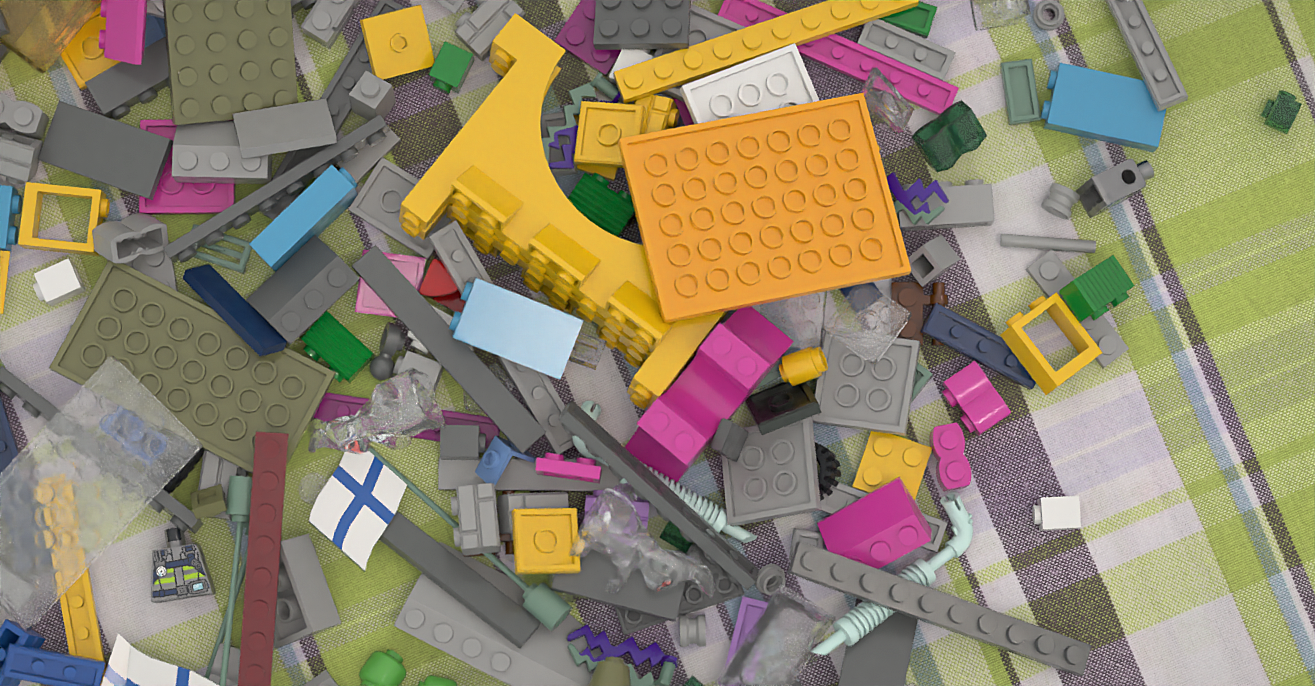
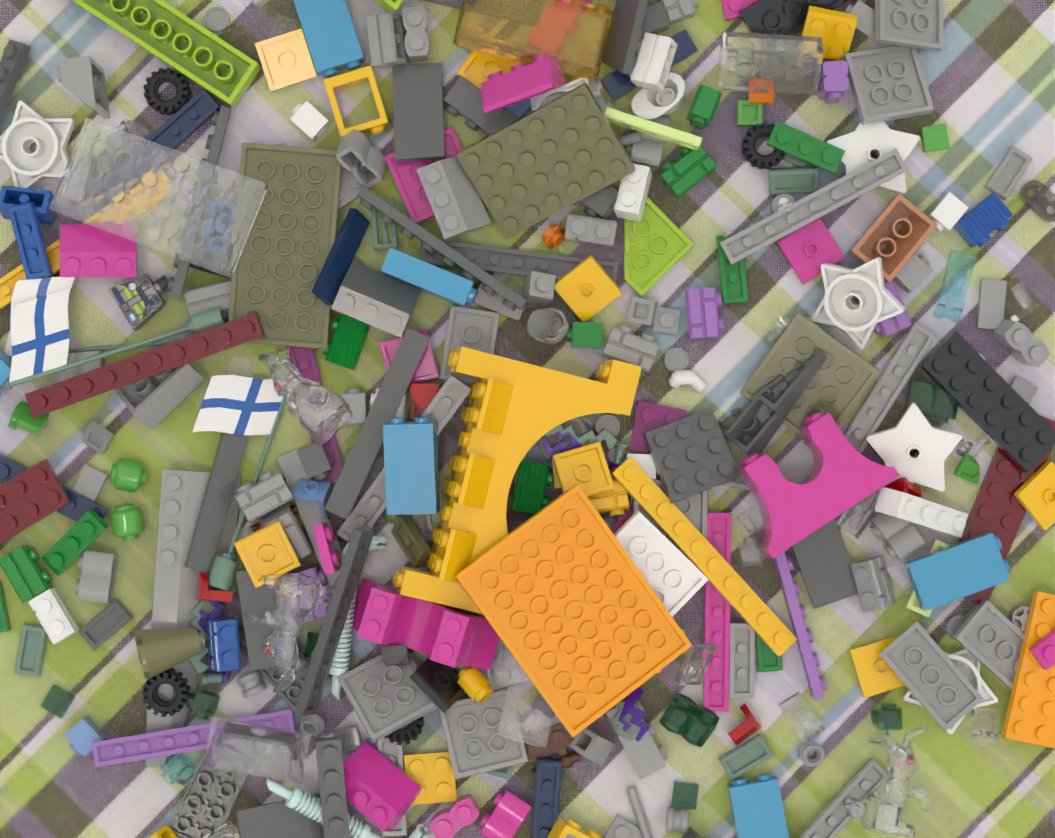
camera: 70 degrees right, 5 degrees up
olive plate [190,484,227,520] -> none
light grey tile [233,99,337,159] -> none
dark grey plate [370,322,405,380] -> none
none -> dark pink slope [60,224,137,277]
none -> red tile [196,572,233,602]
none -> blue brick [206,617,241,672]
none -> olive plate [383,508,431,568]
none -> light grey hair [527,308,569,344]
none -> orange plate [542,224,565,249]
none -> light grey piece [595,414,620,437]
none -> clear green tile [671,781,699,810]
none -> red tile [728,704,761,746]

